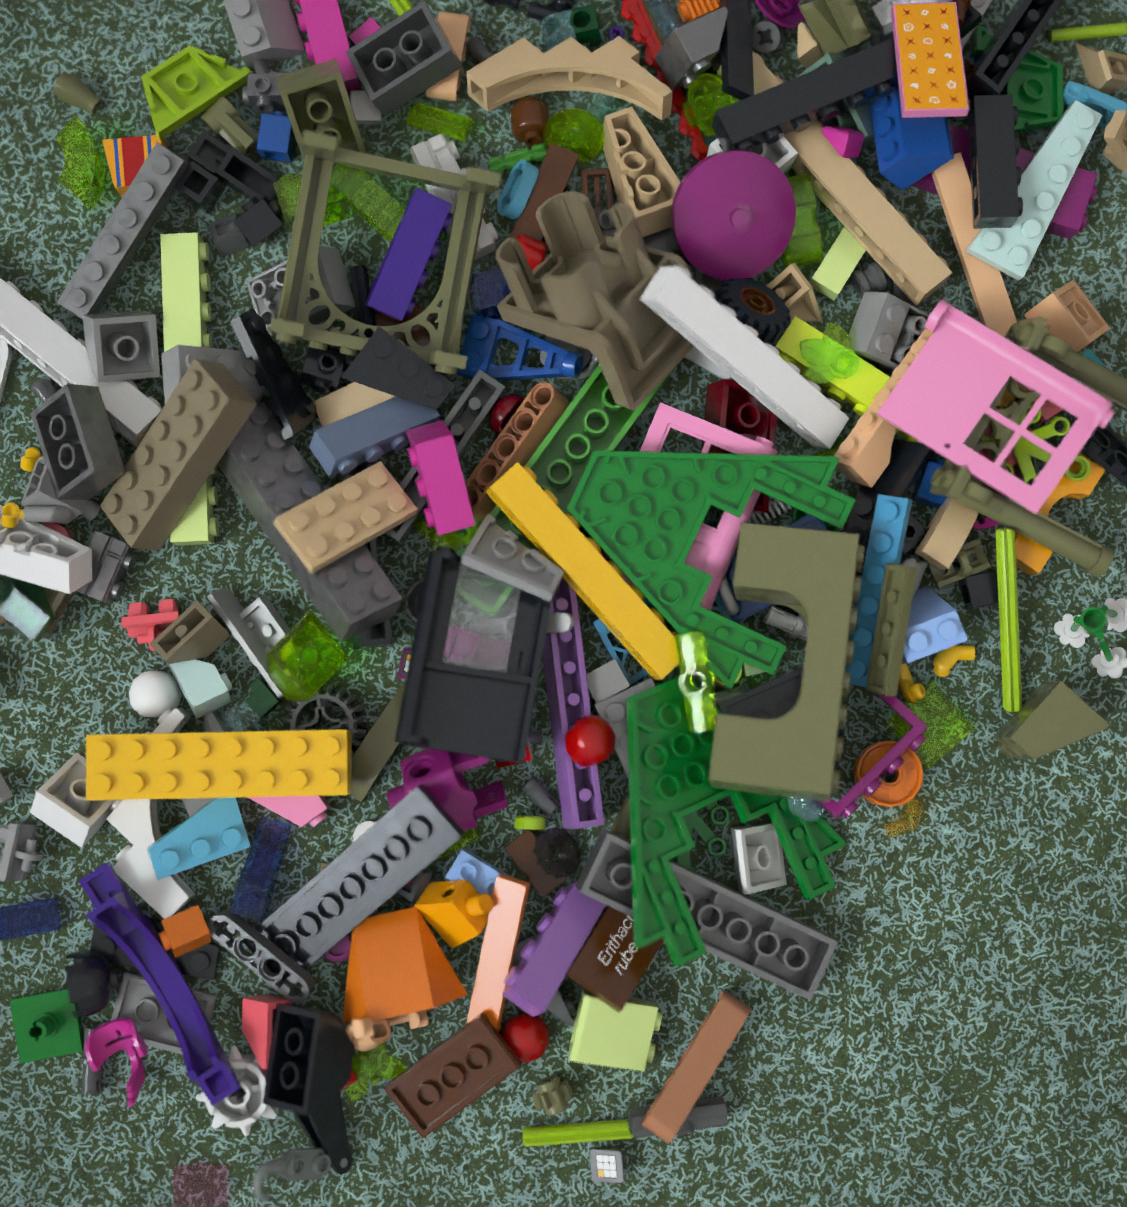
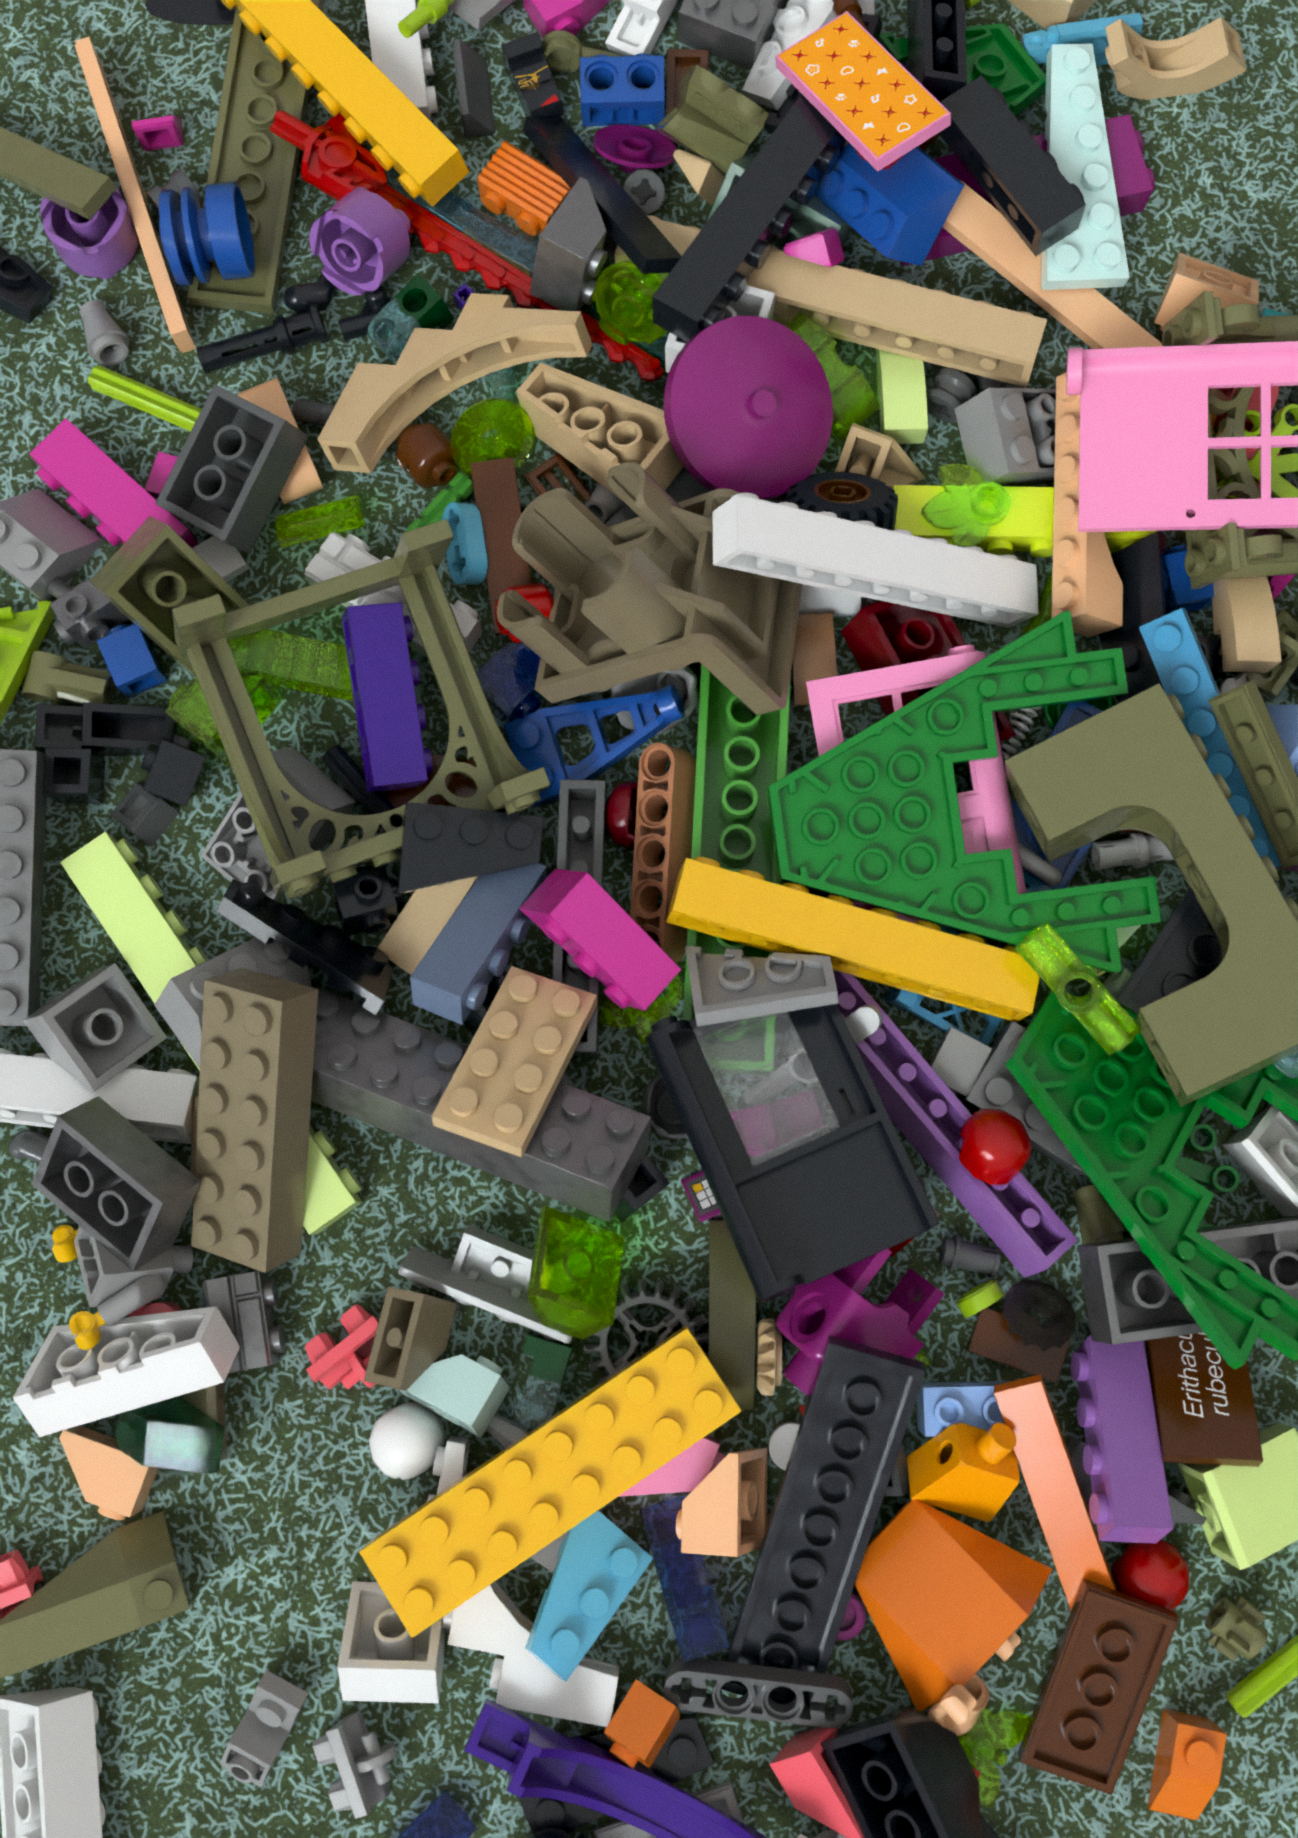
camera: 25 degrees left, 5 degrees down
none -> light nougat slope [676,1447,768,1557]
none -> tan gear [756,1319,782,1396]
none -> medium nougat slope [792,612,837,705]
none -> orange slope [1147,1708,1227,1820]

